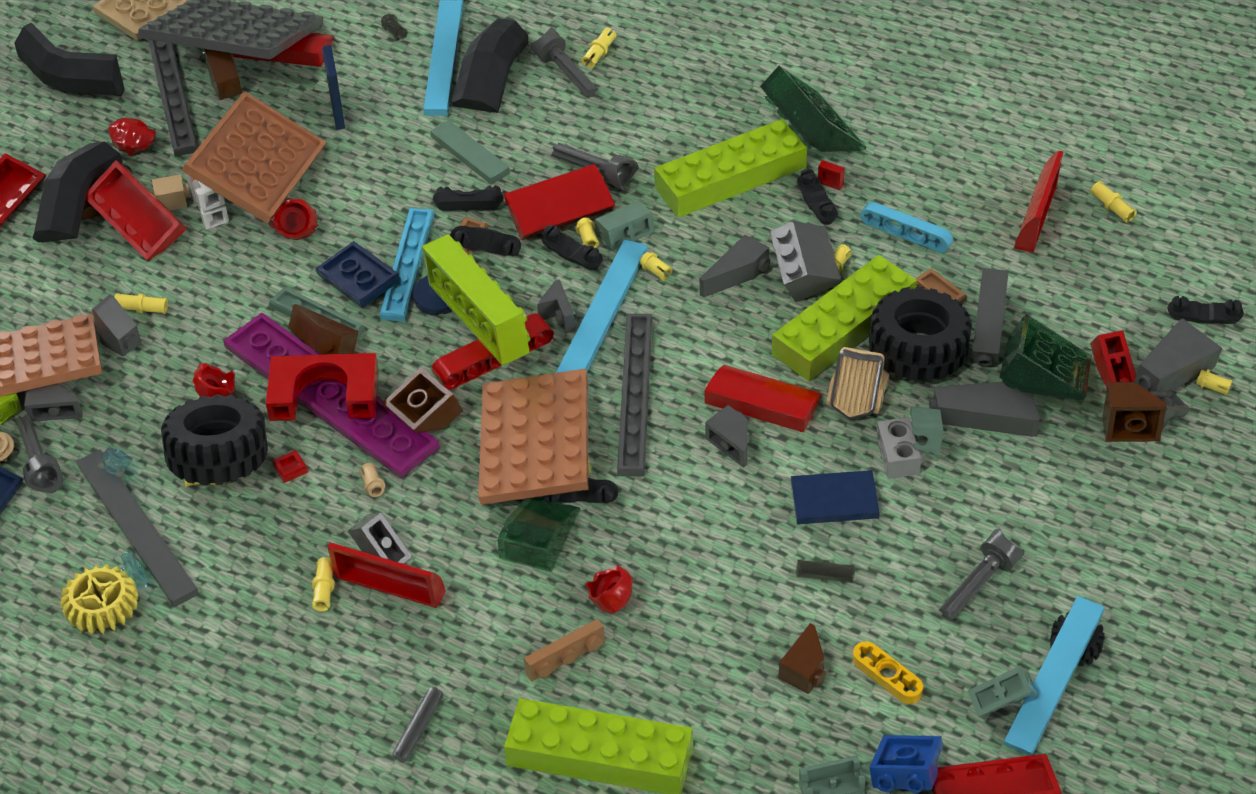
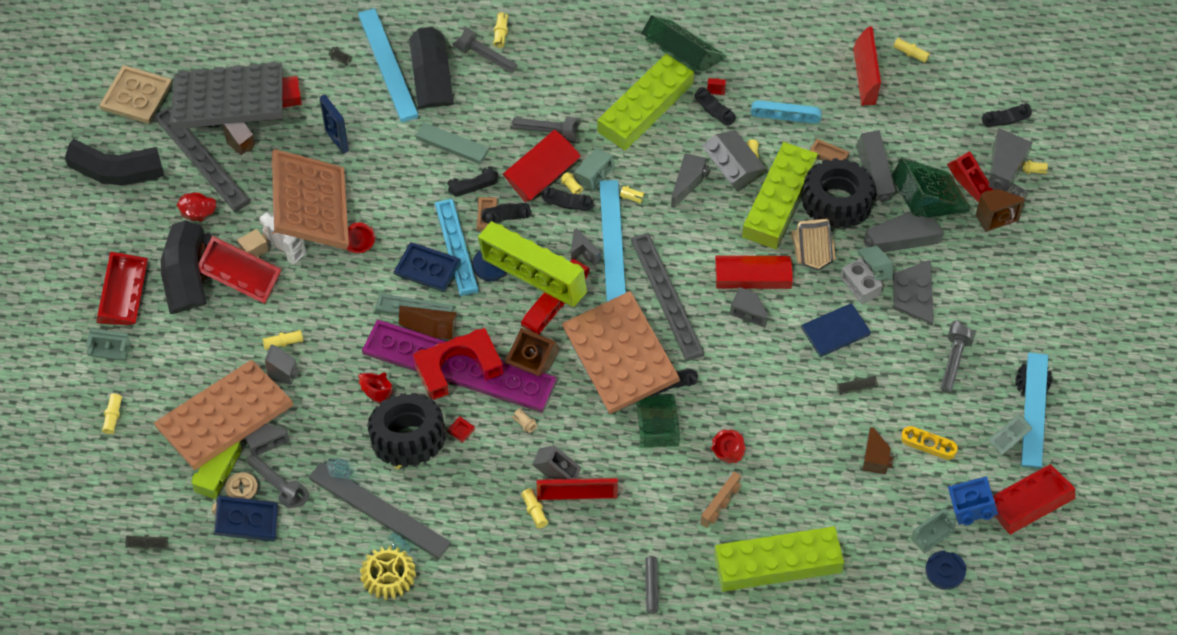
camera: 25 degrees left, 10 degrees up
none -> dark grey wing [893,260,933,326]

